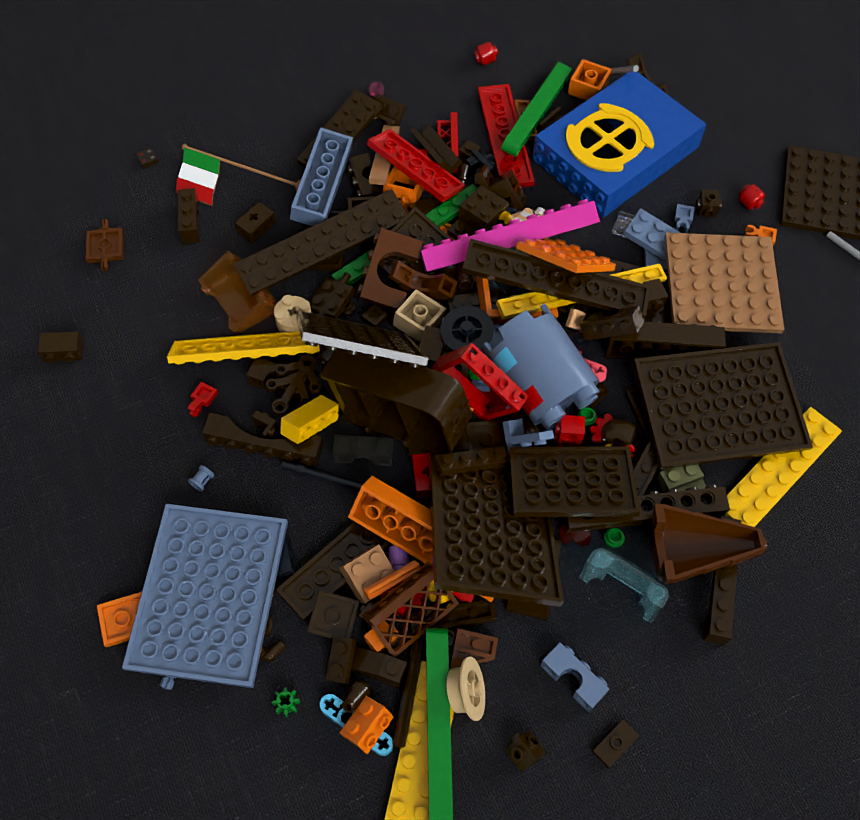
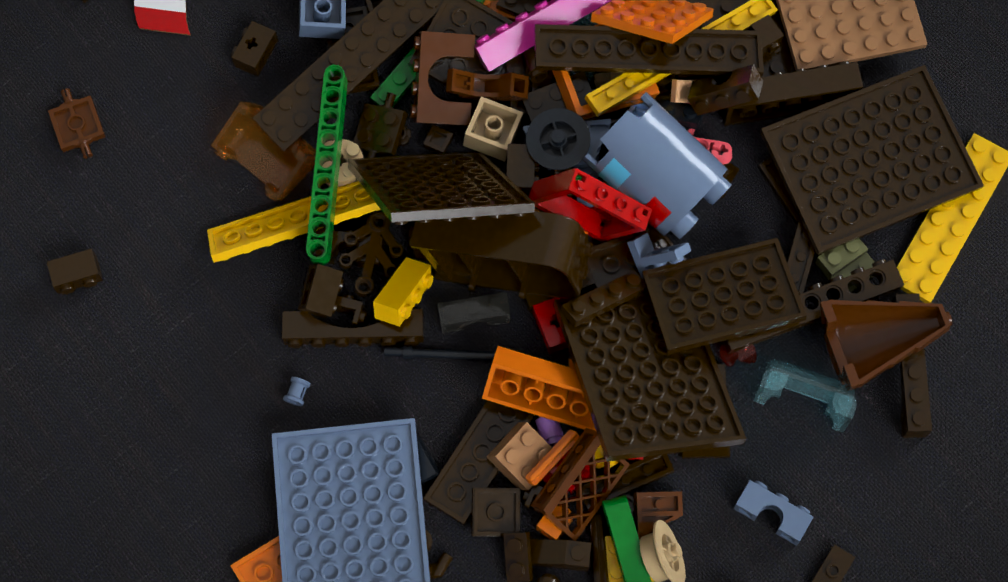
camera: 10 degrees left, 10 degrees up
dark brown arch [178,188,200,244] -> none
red plate [188,382,218,417] -> none
red brick [553,415,585,447] -> none
green plate [577,408,597,426] -> none
dark brown piece [590,414,636,457] -> none
green plate [604,528,625,548] -> none
none -> dark brown brick [298,263,344,318]
none -> green beam [306,65,348,265]

